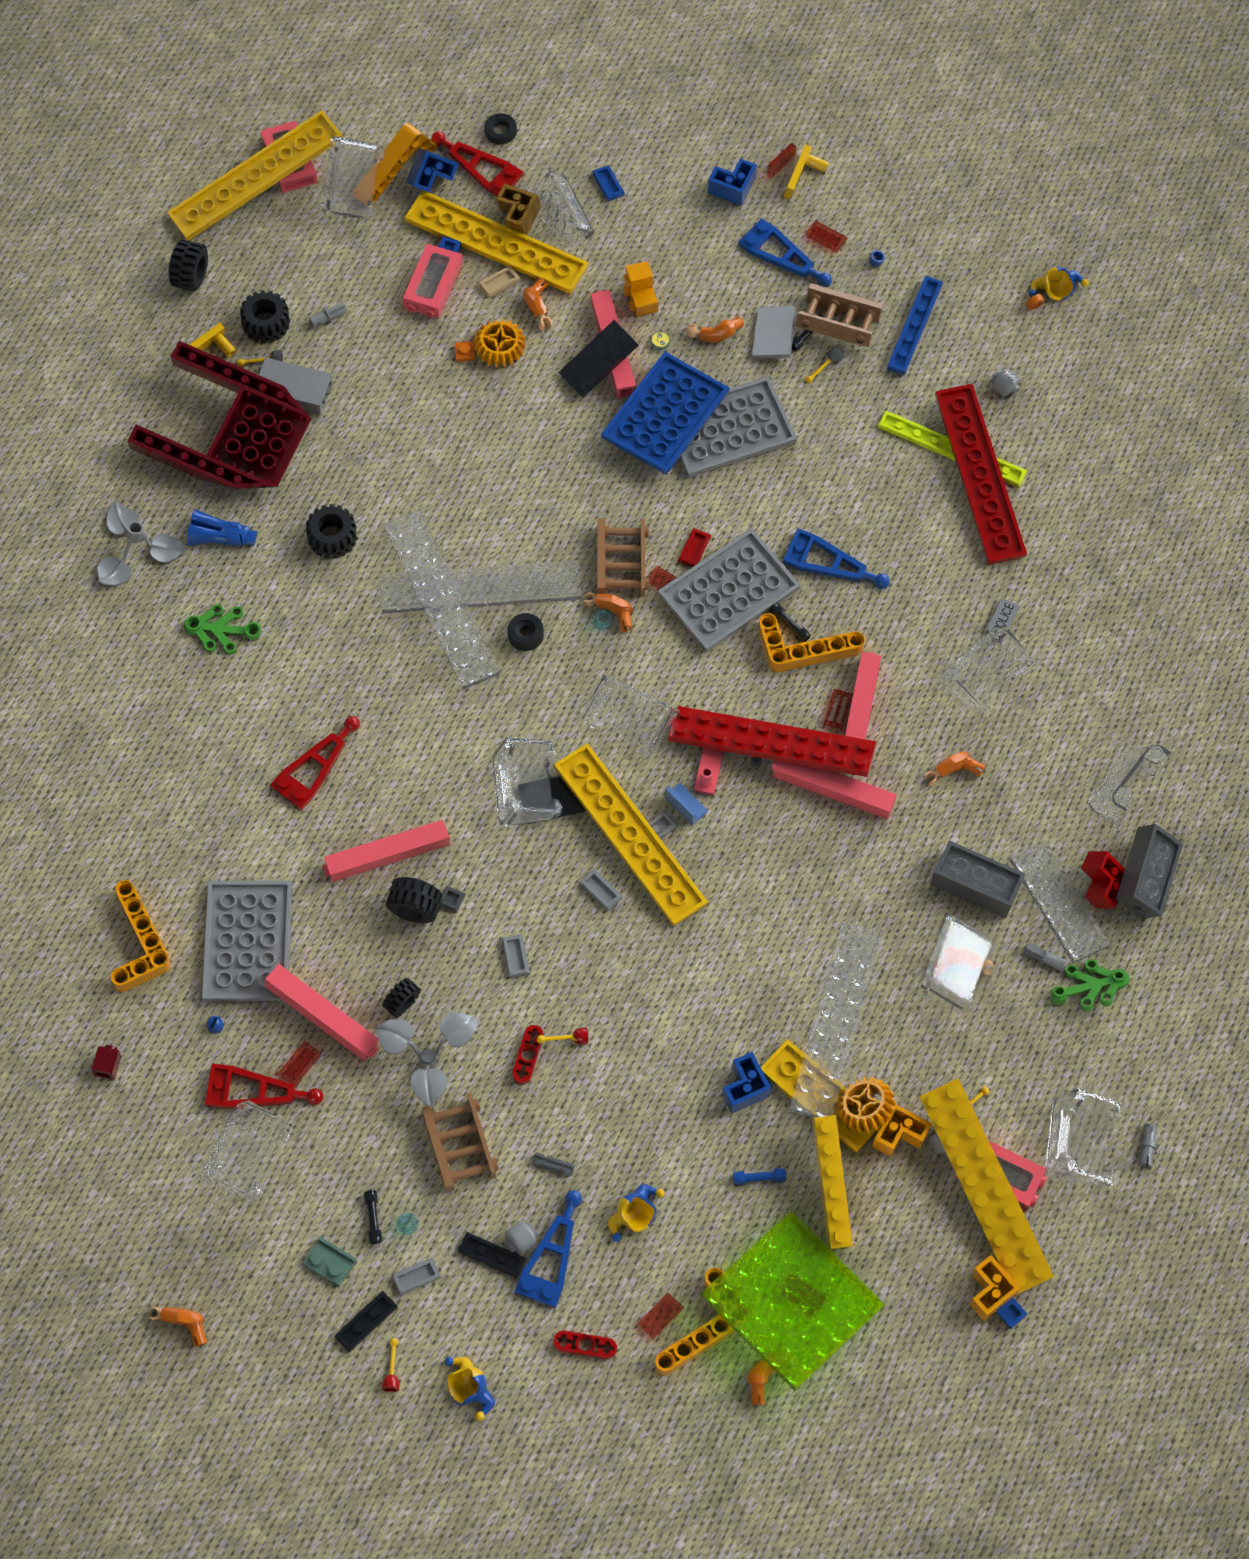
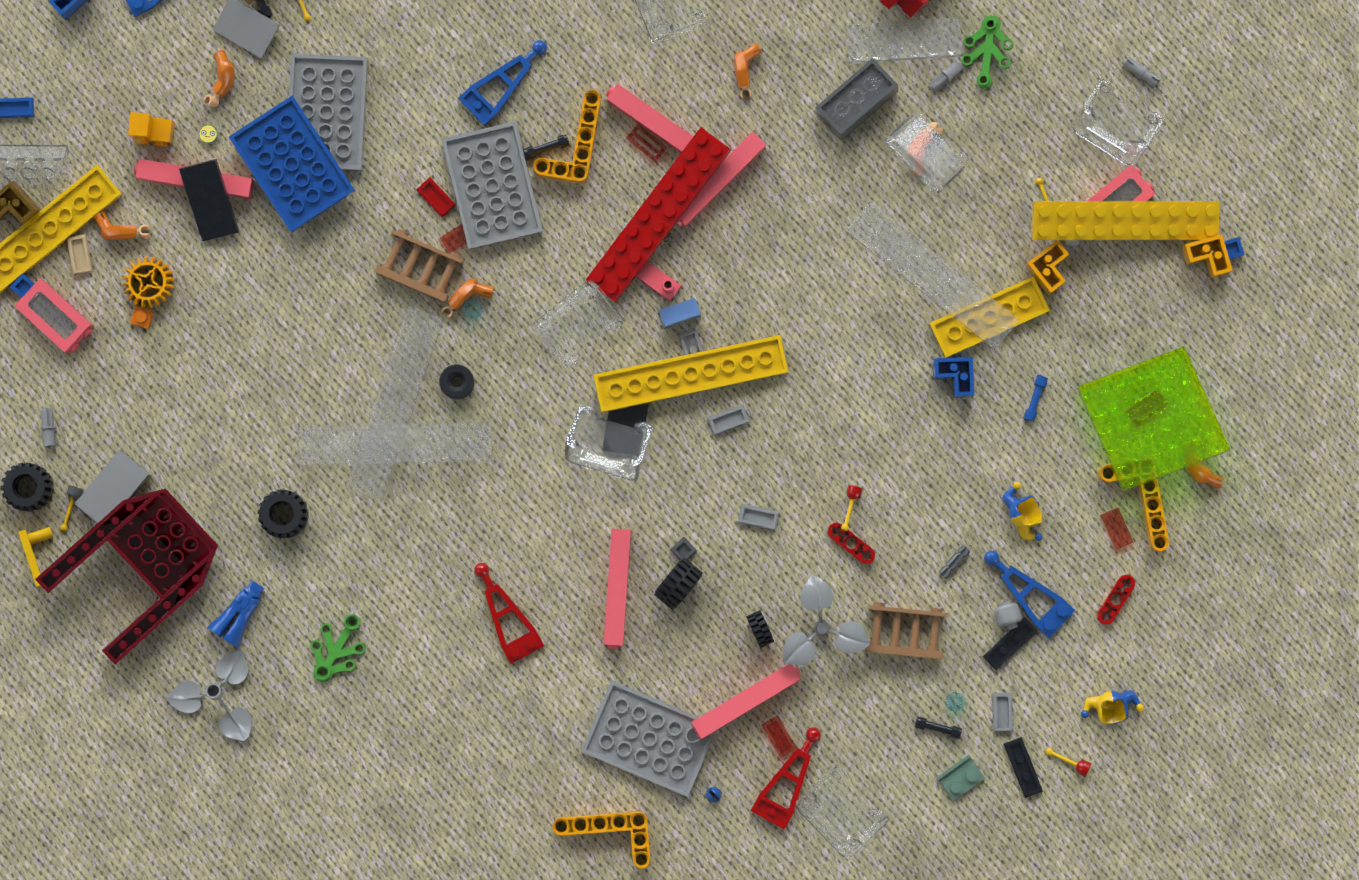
camera: 65 degrees left, 20 degrees up
yellow brick [812,1115,853,1250] -> none
light orange gear [837,1076,896,1134] -> none

